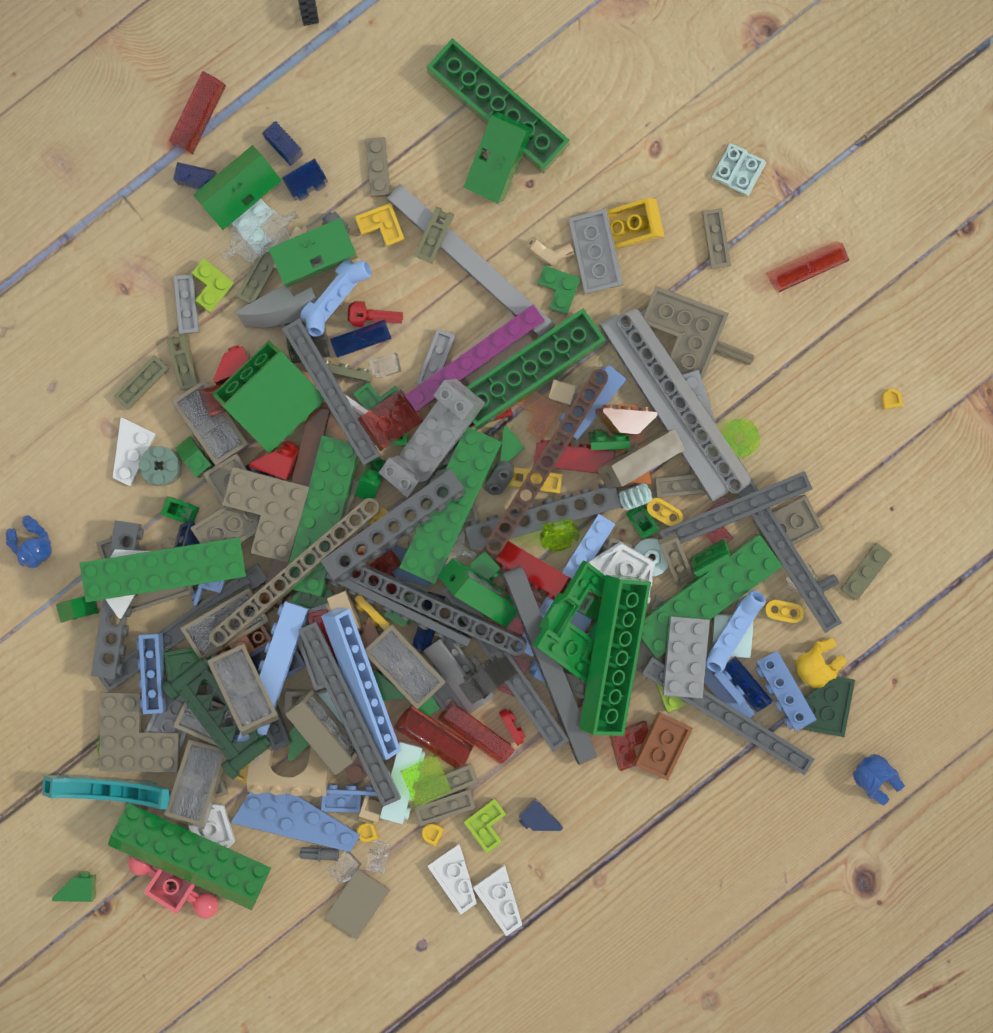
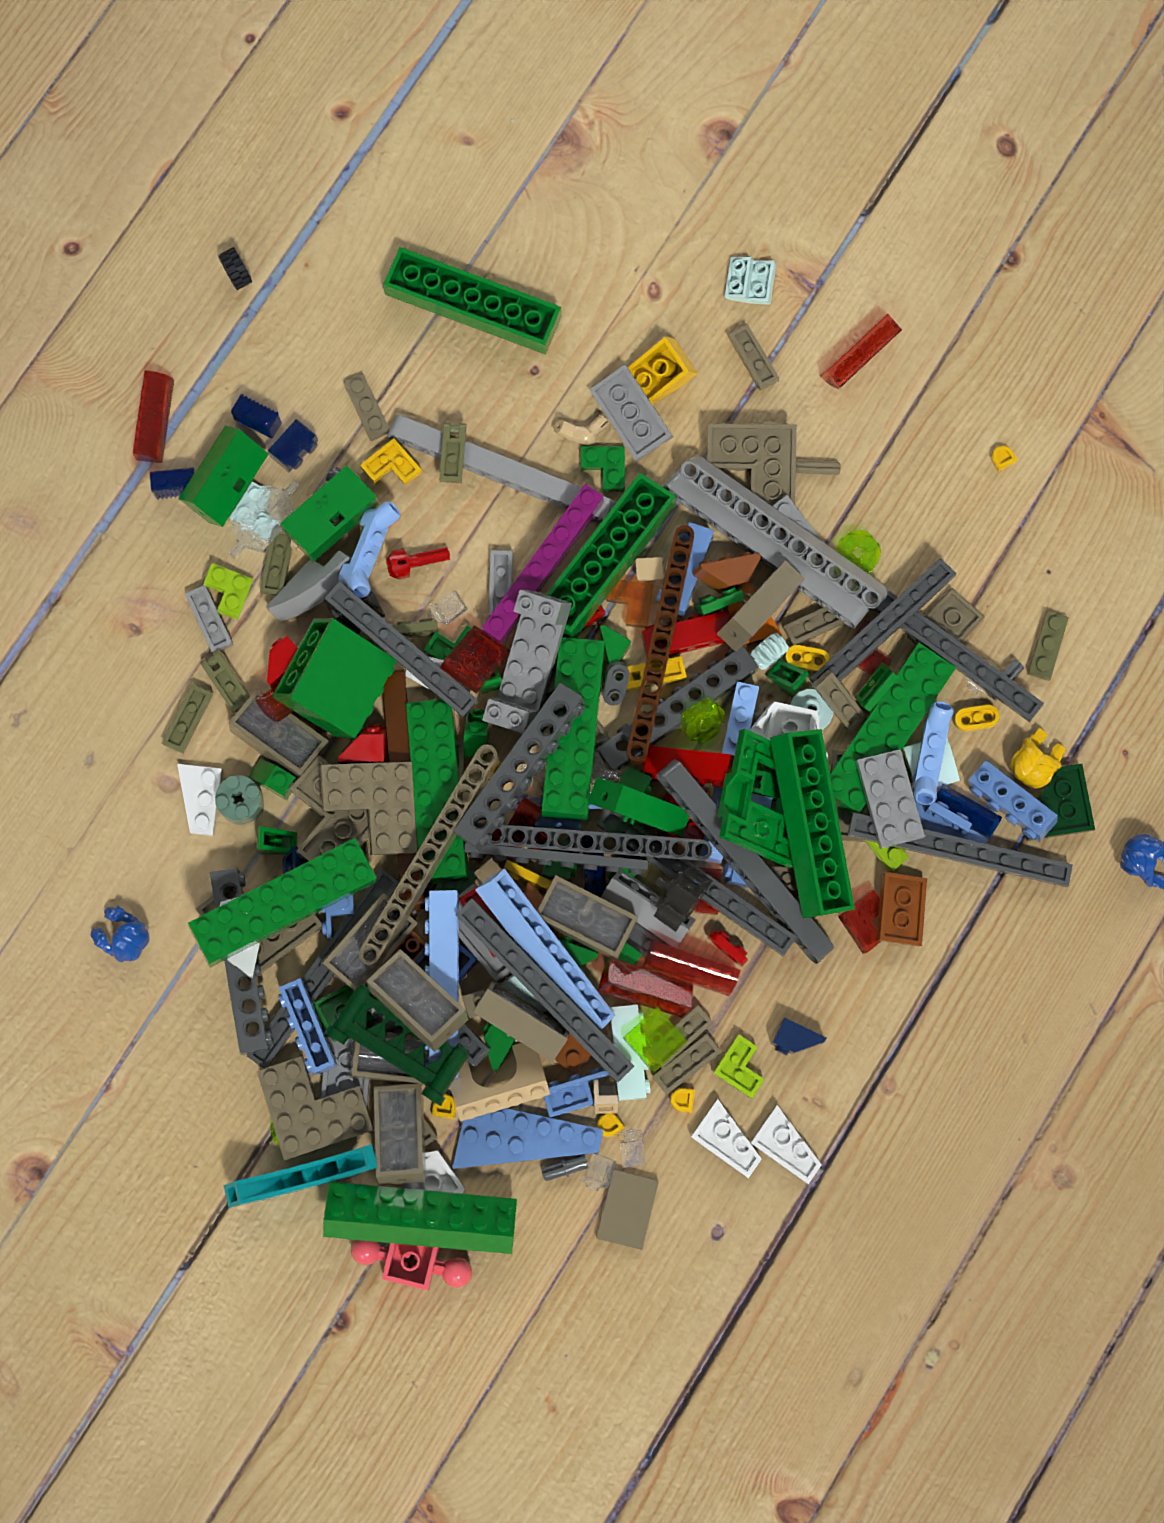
camera: 20 degrees left, 10 degrees down
green slope [52,871,96,902] -> none
green slope [56,596,99,623] -> none
clear blue plate [330,320,392,358] -> none
green brick [463,112,533,204] -> none

